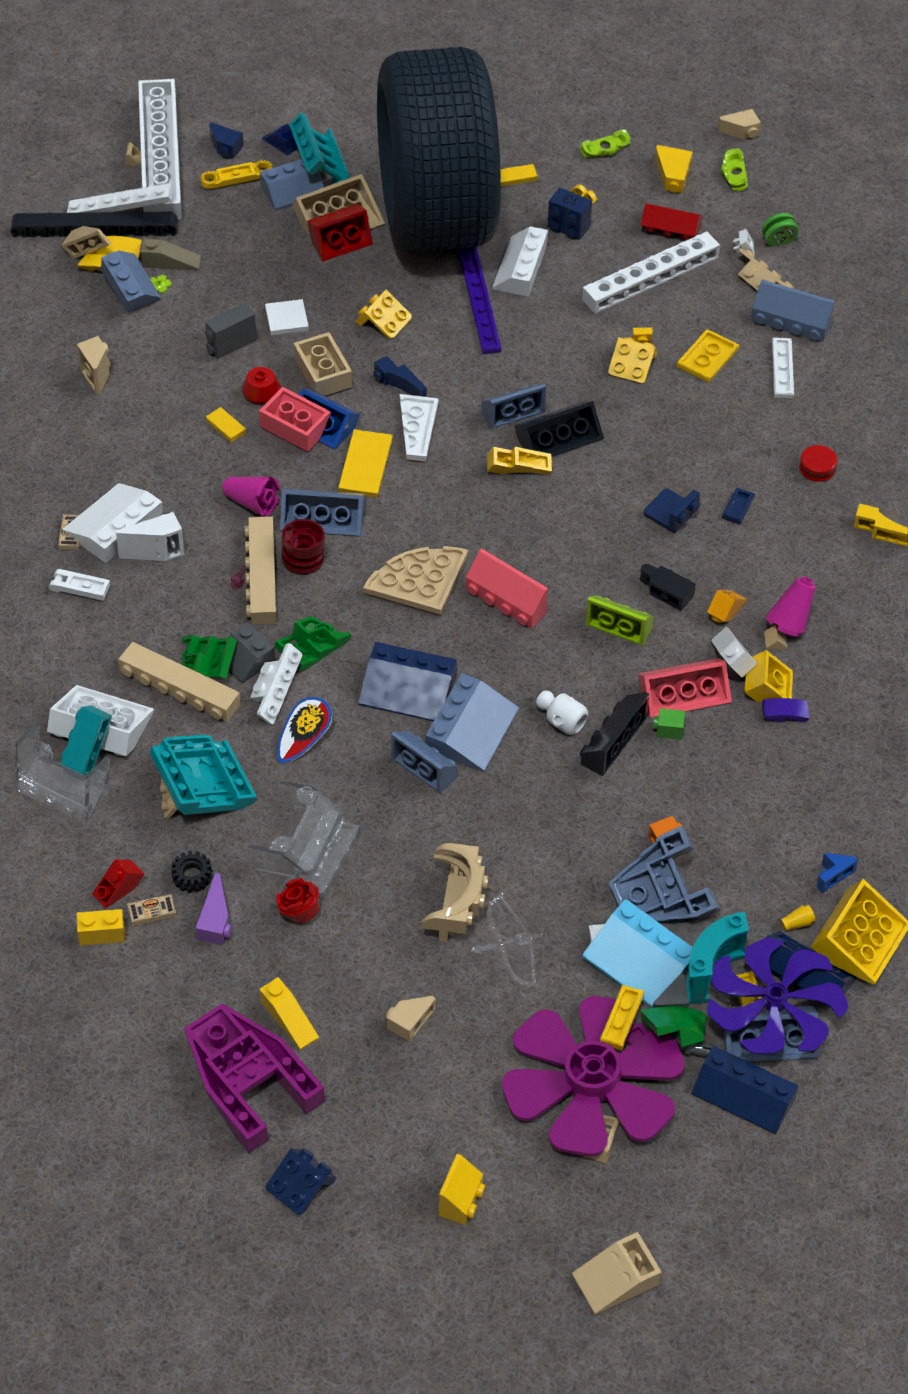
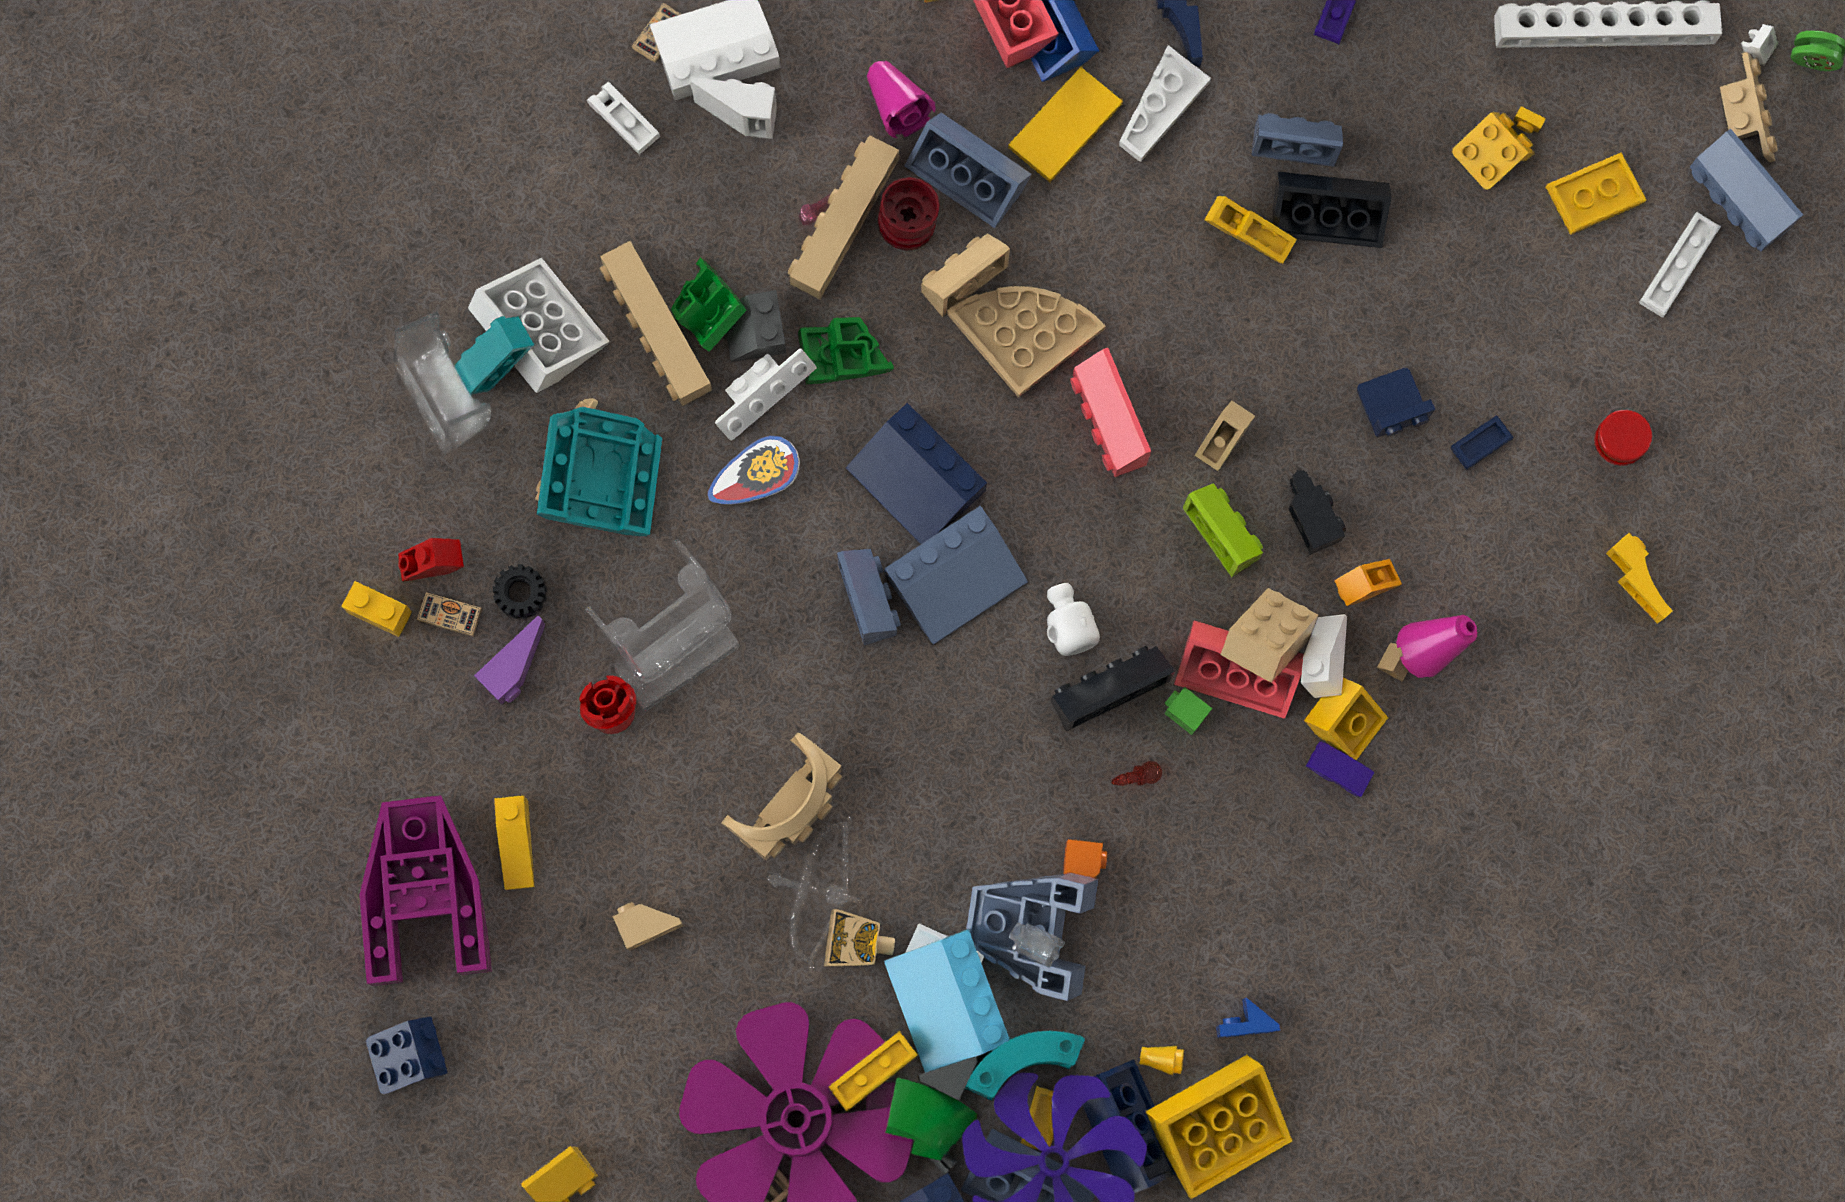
camera: 30 degrees right, 25 degrees up
none -> torso [824,909,895,967]
none -> tan slope [921,233,1010,317]
none -> clear hips [1009,922,1065,968]
none -> clear red bar [1111,761,1162,786]
none -> tan slope [1195,401,1255,471]
none -> tan brick [1221,588,1318,683]

